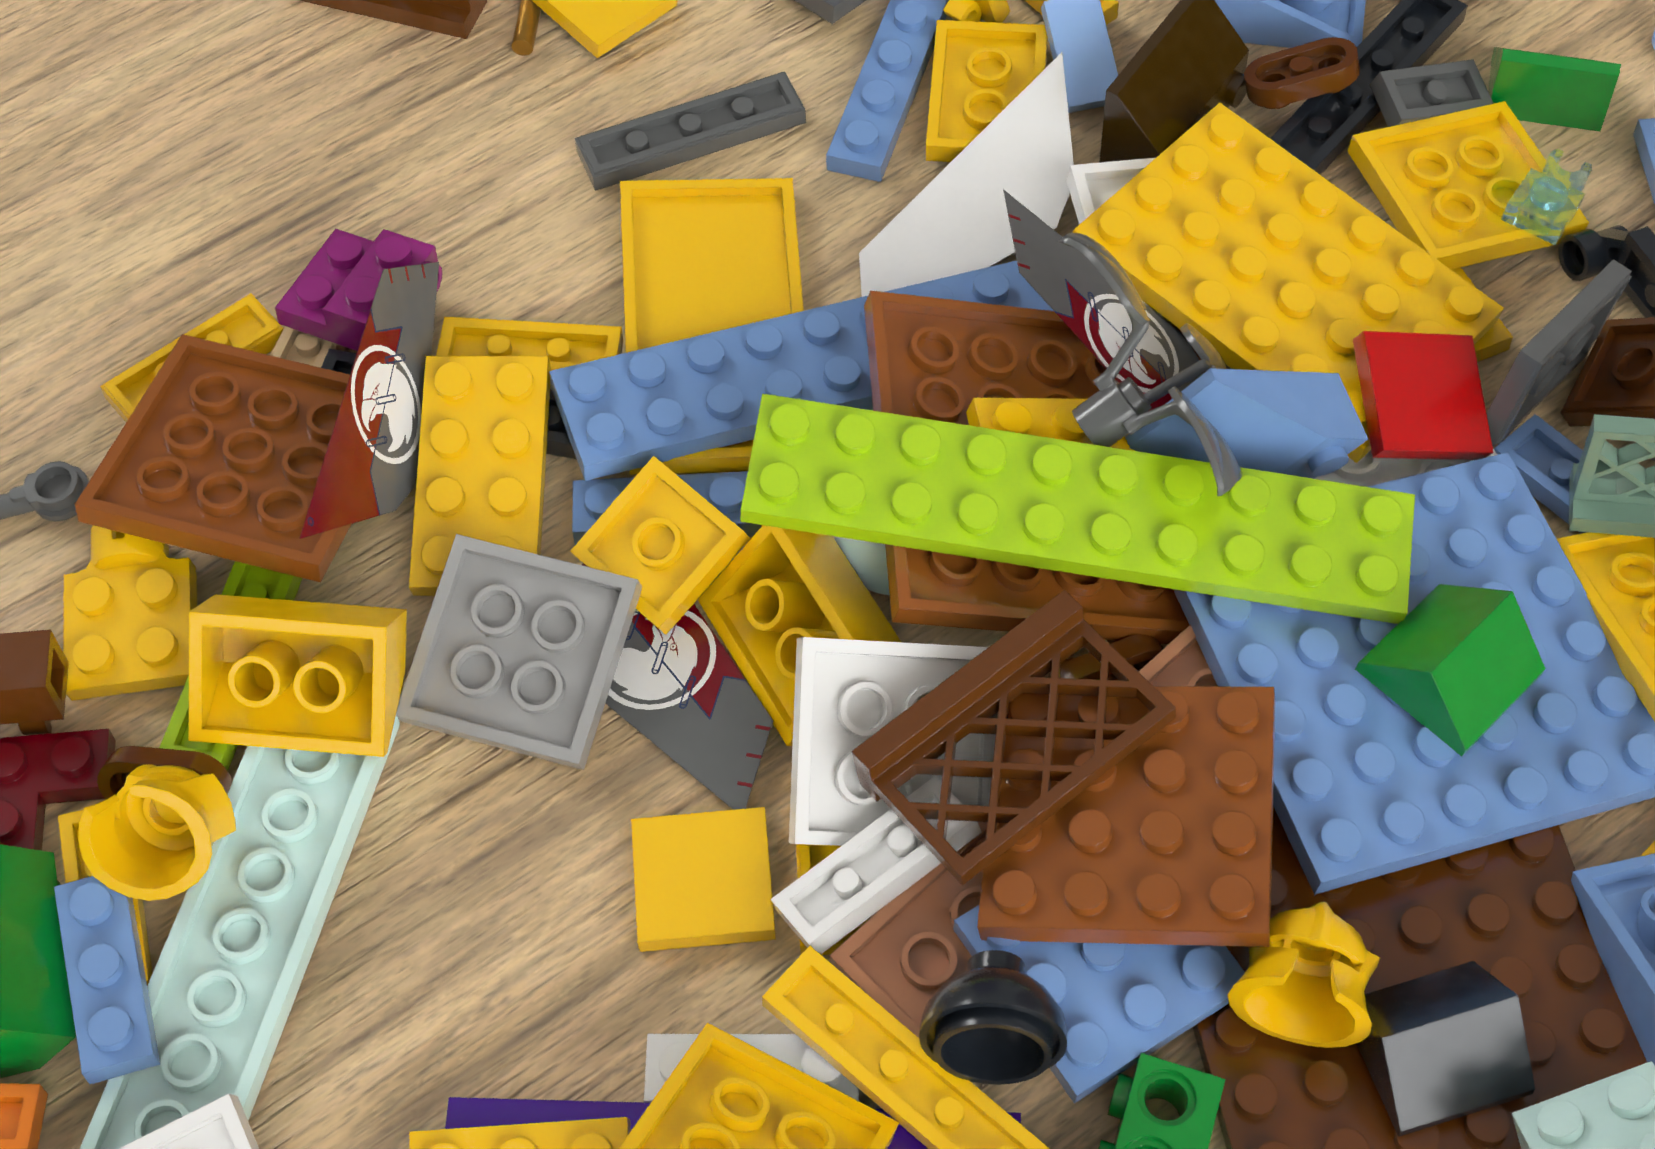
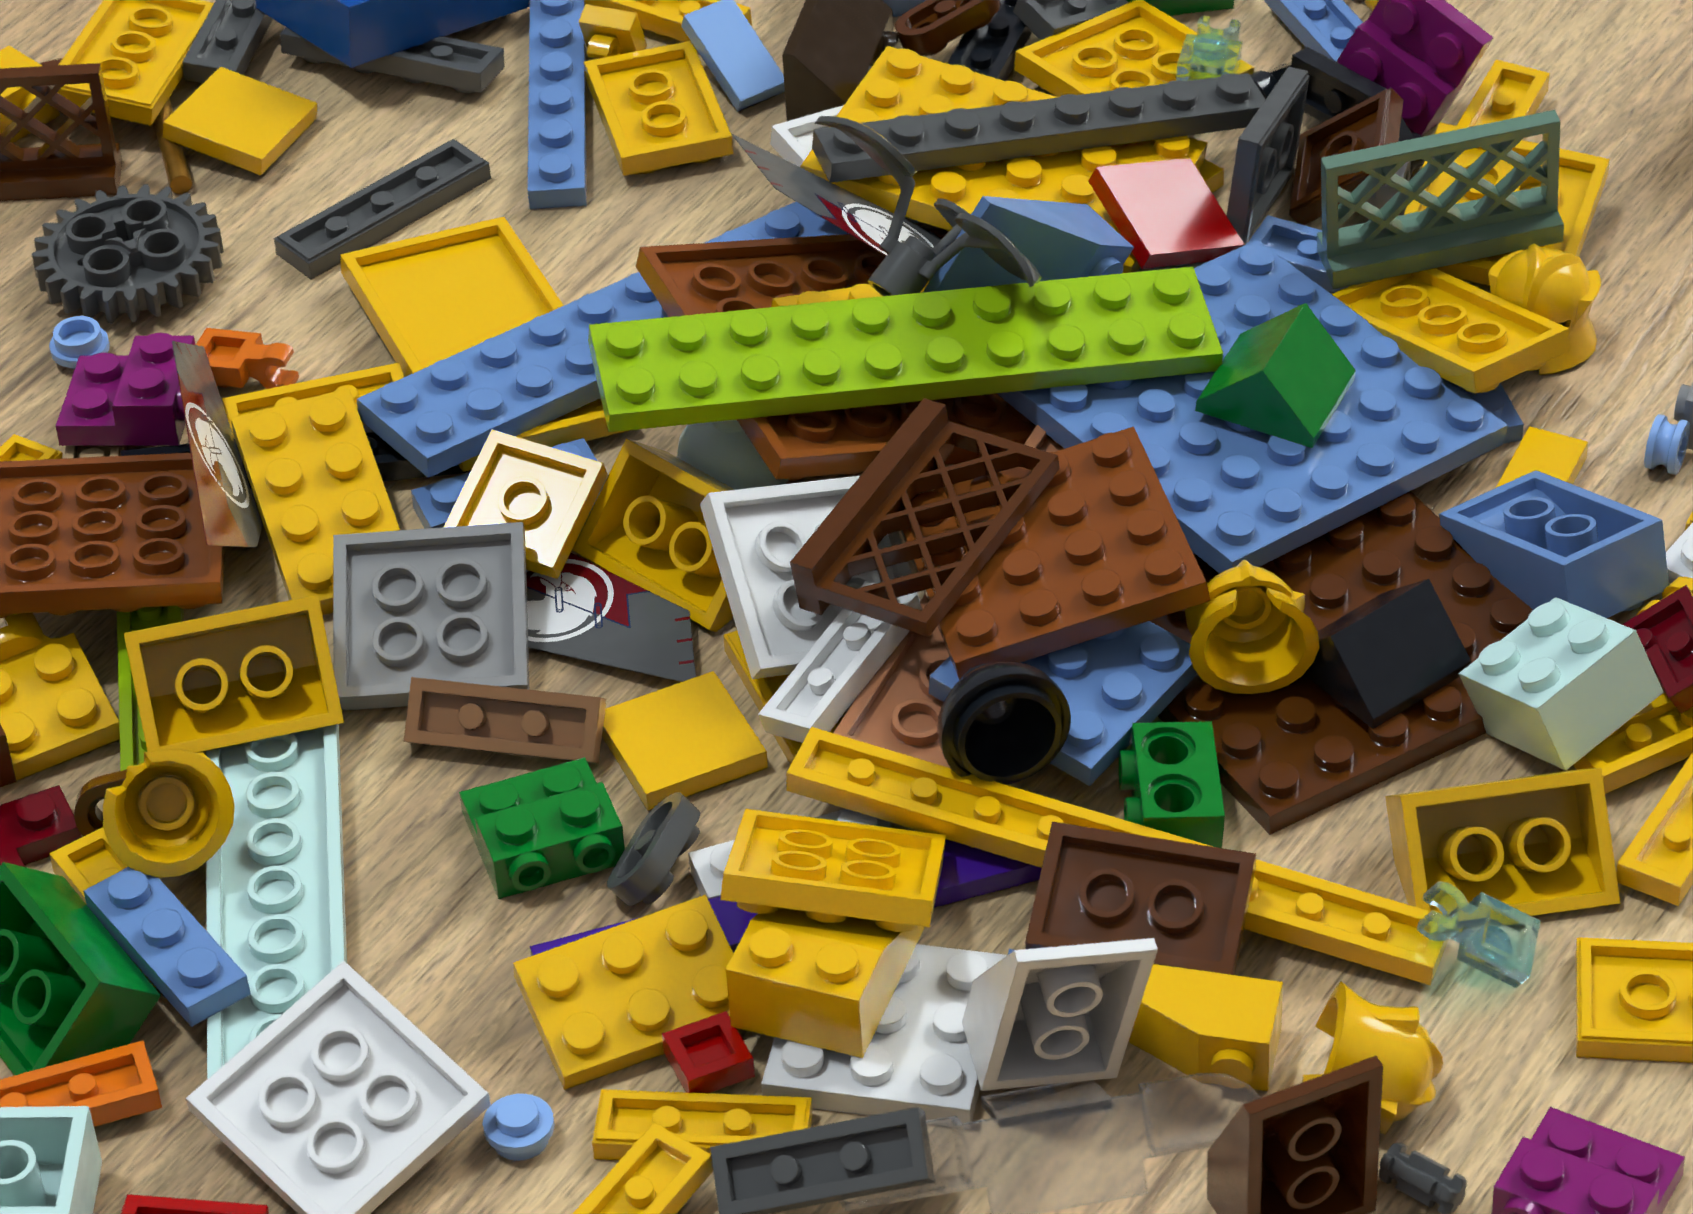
camera: 20 degrees left, 15 degrees down
white sticker [859,52,1074,297] -> none
none -> dark grey gear [32,184,224,323]
none -> light blue plate [49,316,110,369]
none -> orange plate [196,328,299,389]
none -> medium nougat plate [403,677,606,764]
none -> green plate [459,757,625,899]
none -> dark grey plate [607,792,700,906]
none -> dark grey plate [812,73,1266,183]

